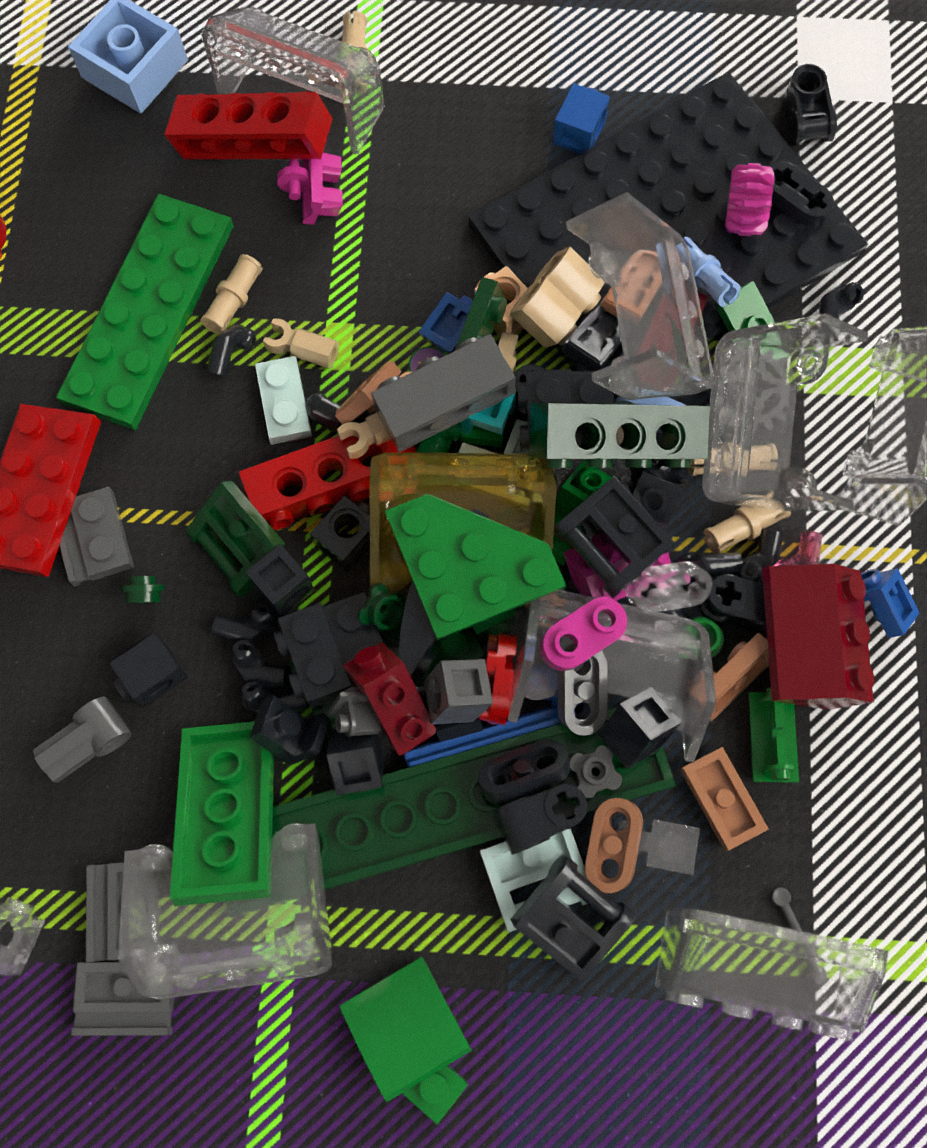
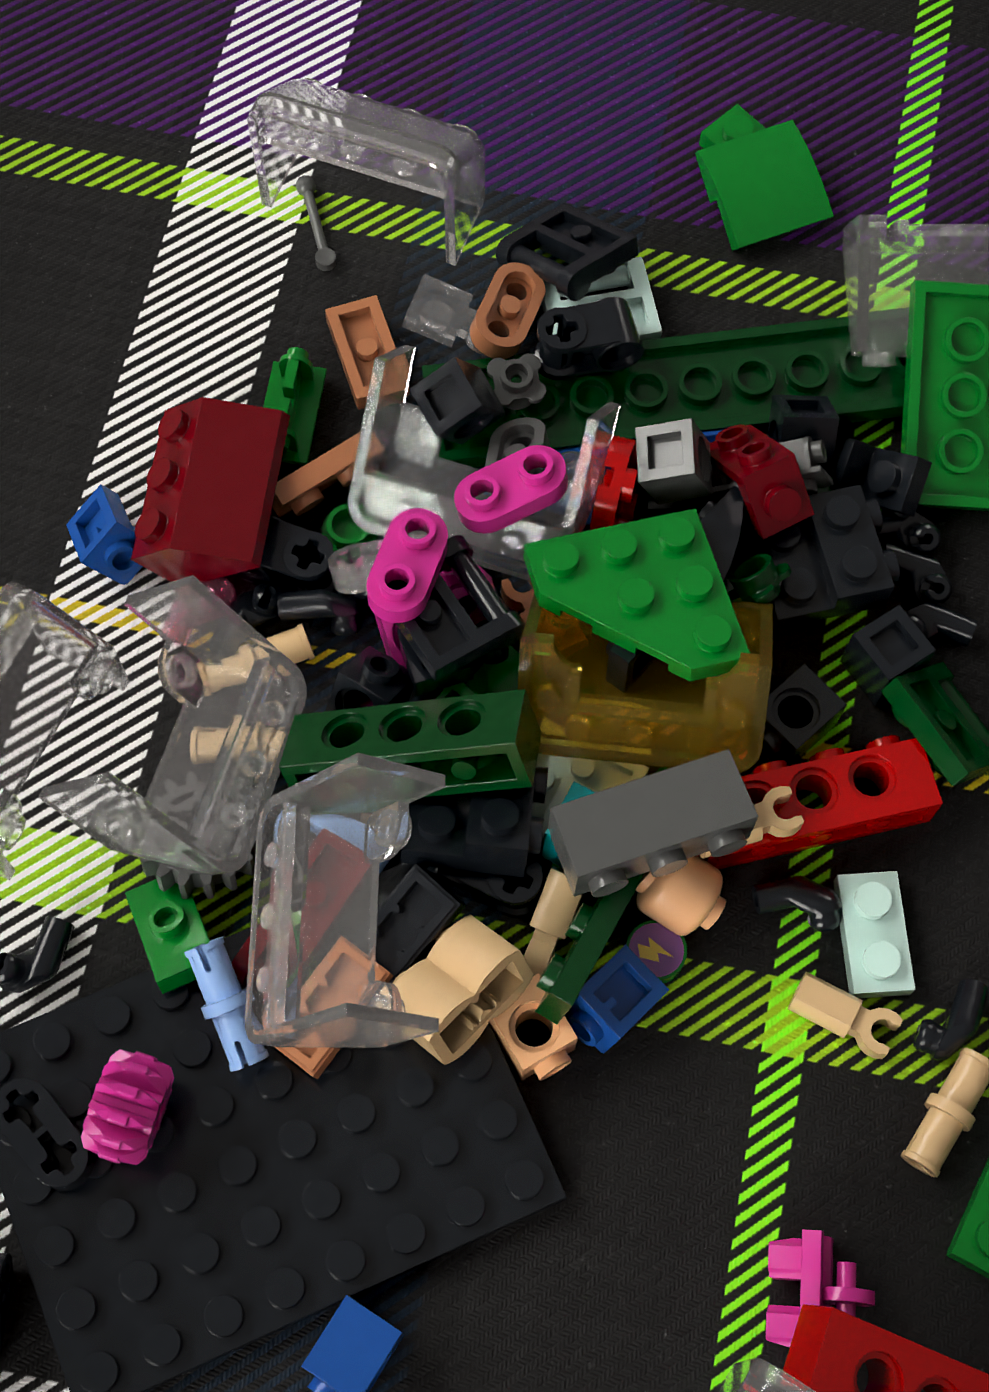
camera: 175 degrees left, 5 degrees down
nougat plate [335,361,402,424] -> none
black plate [478,739,570,805] -> none
none -> dark pink plate [367,508,448,623]

